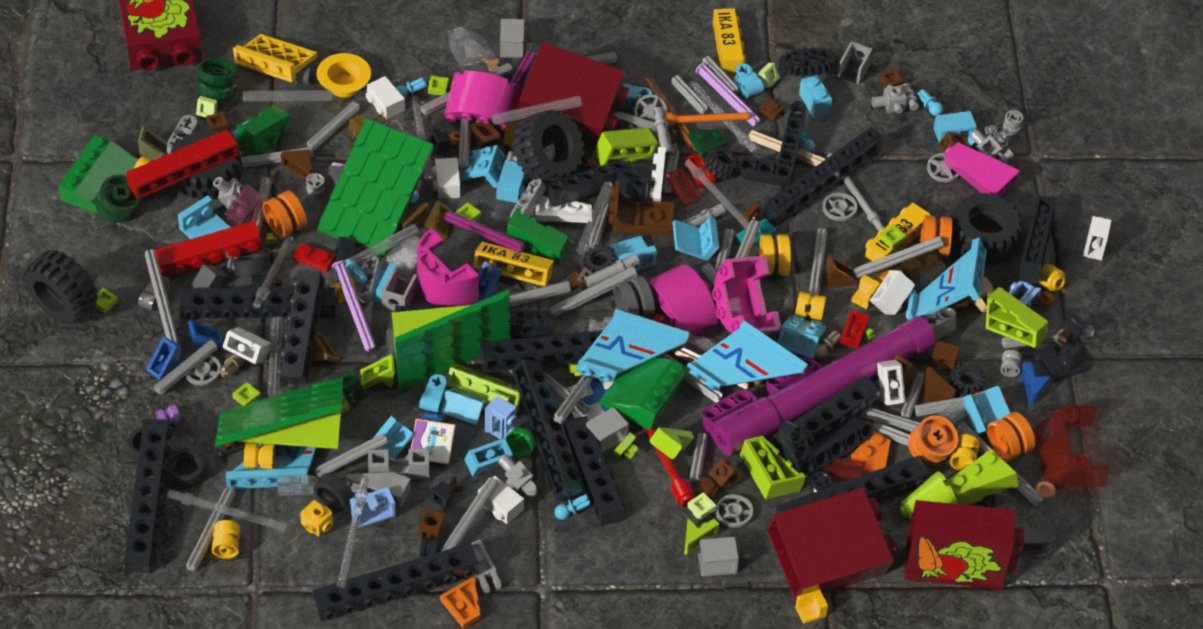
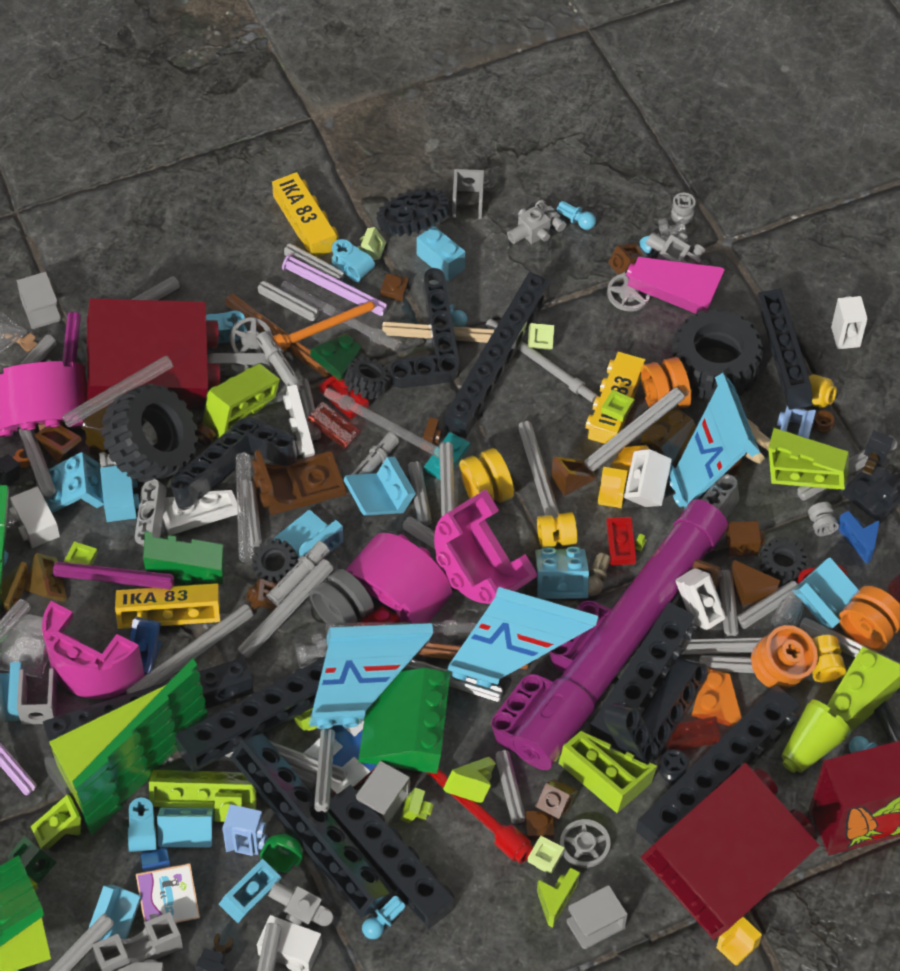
camera: 20 degrees left, 5 degrees up
light grey wheel [822,192,857,222] -> none
reddish brown plate [879,69,904,88] -> none
medium azure brick [934,111,977,142] -> none
none -> yellowish green tile [527,323,554,350]

